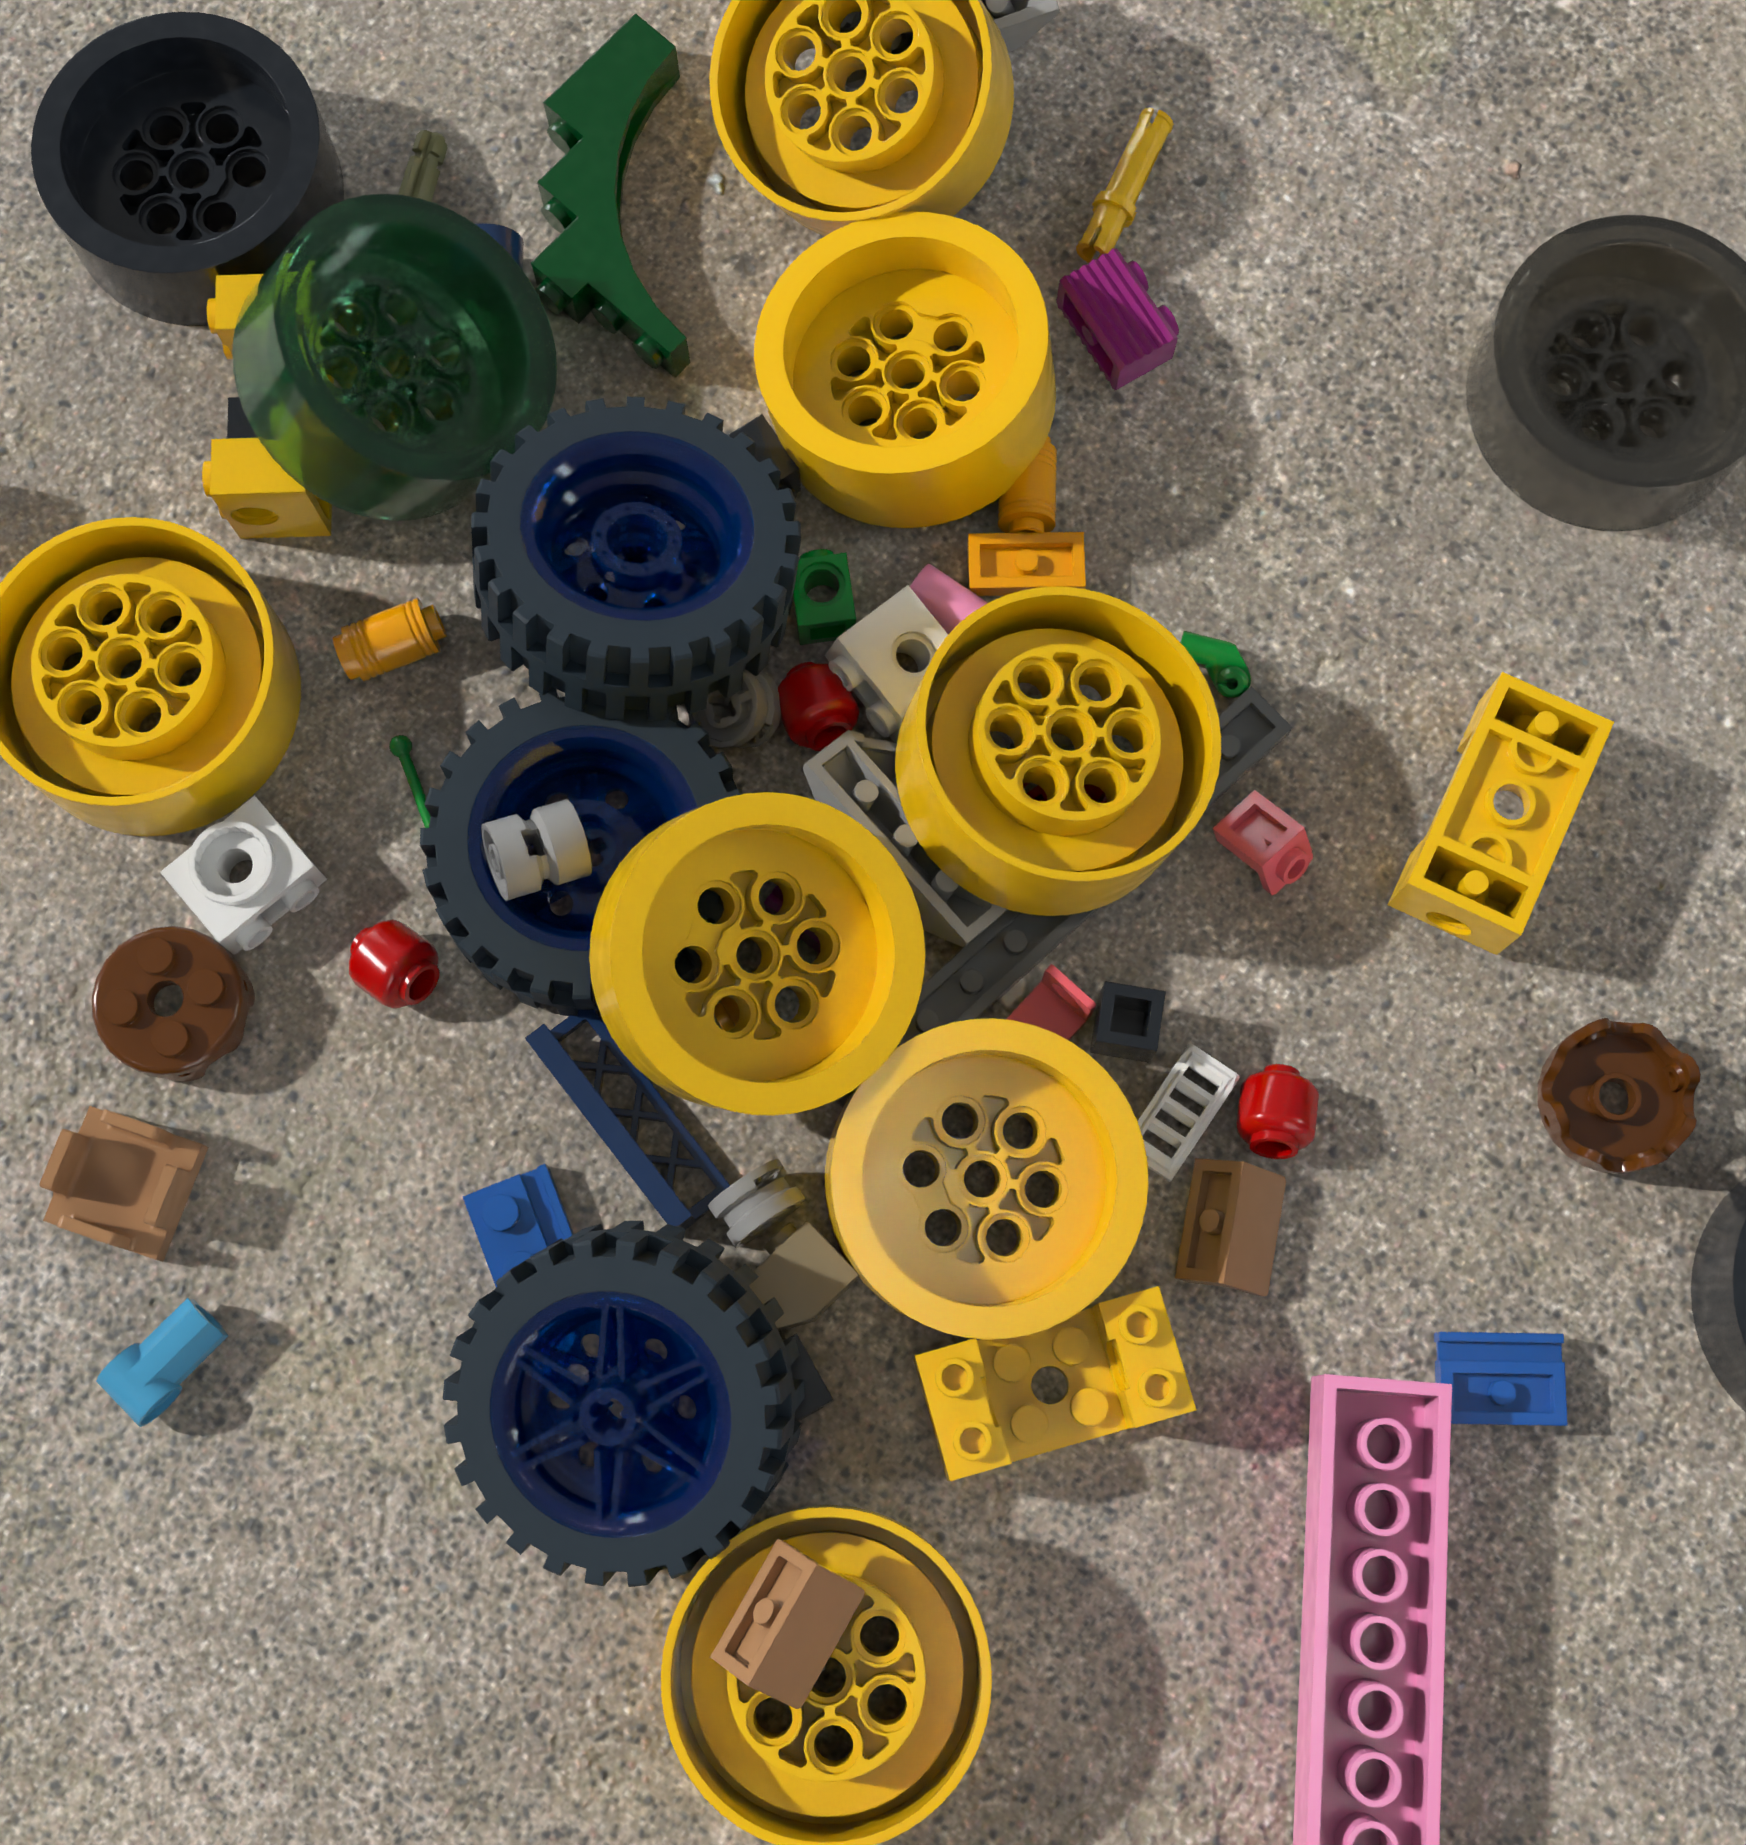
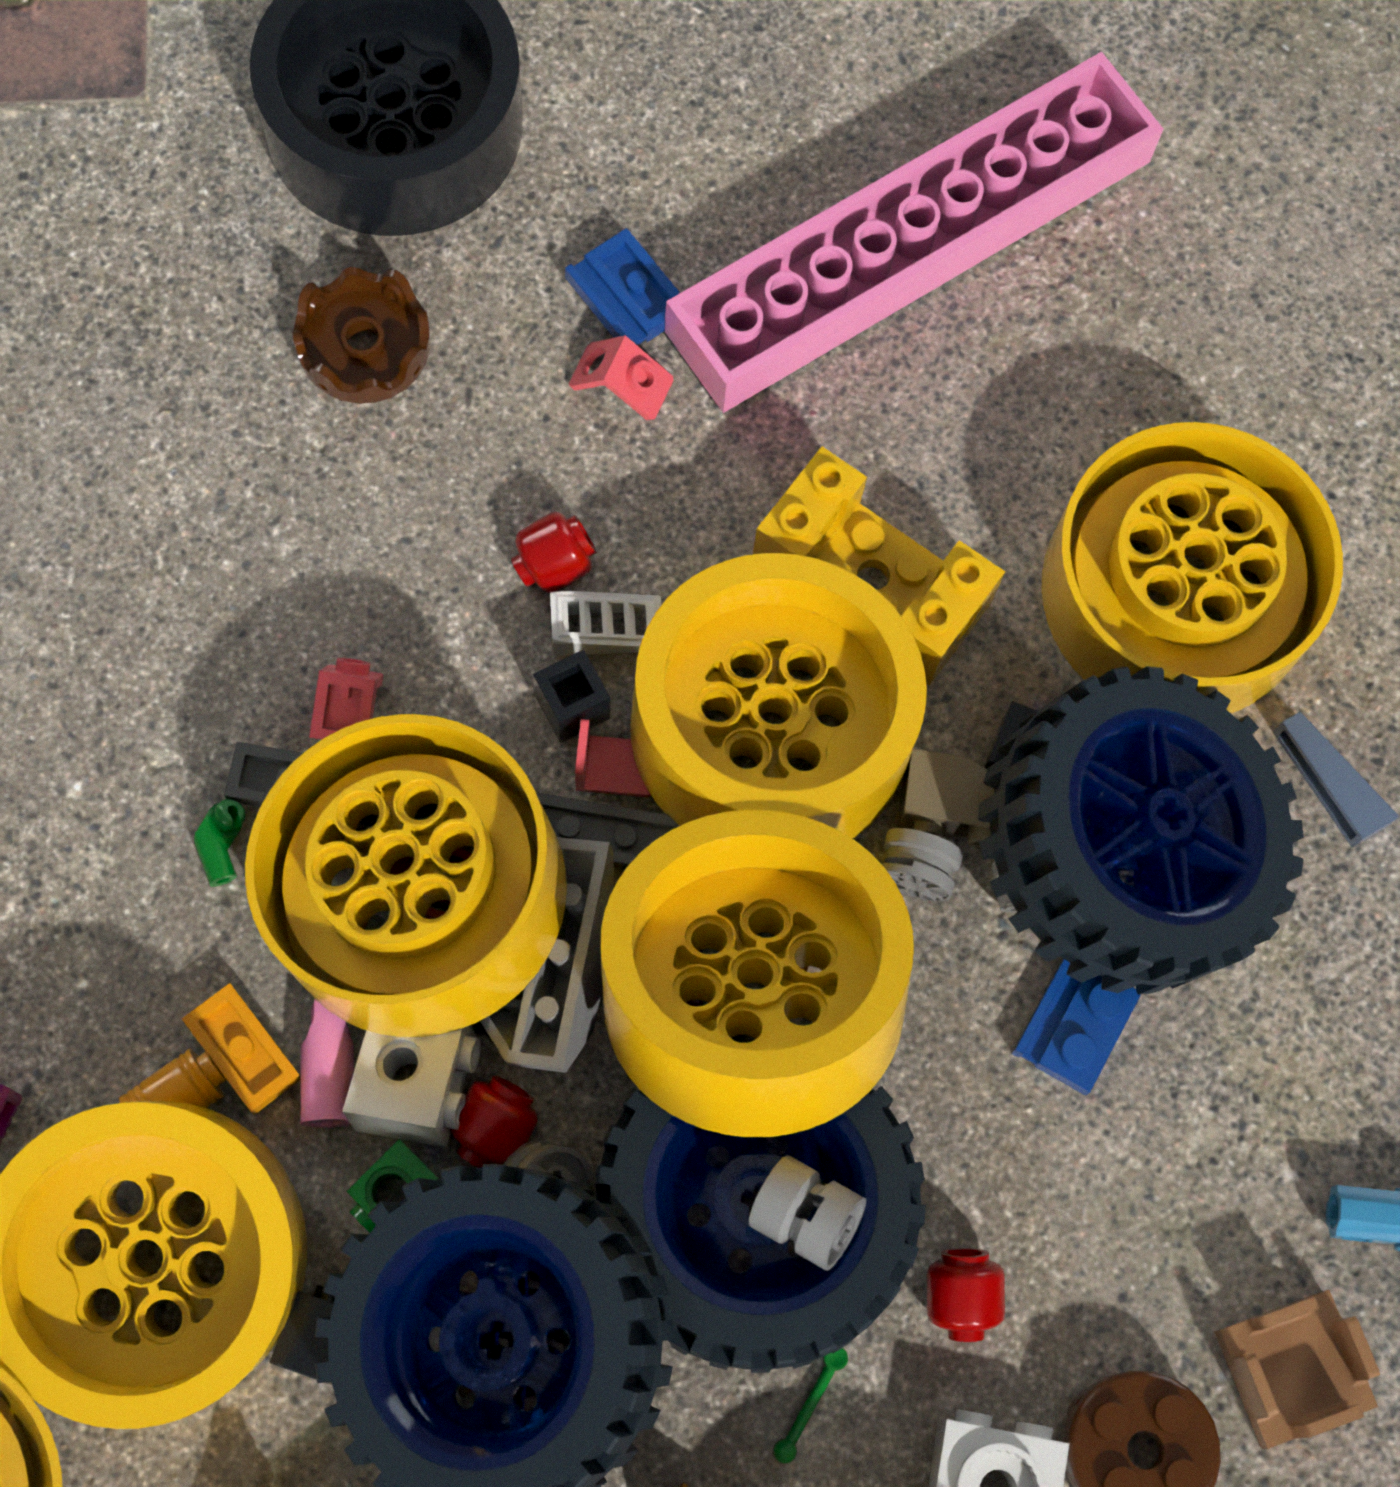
camera: 135 degrees left, 5 degrees down
dark blue fence [525,1010,730,1229] -> none
medium nougat panel [710,1539,865,1709] -> none
medium nougat panel [1175,1158,1286,1296] -> none
yellow plate [1387,672,1614,955] -> none
none -> coral bracket [569,335,673,420]
none -> sand blue piece [1273,712,1400,848]

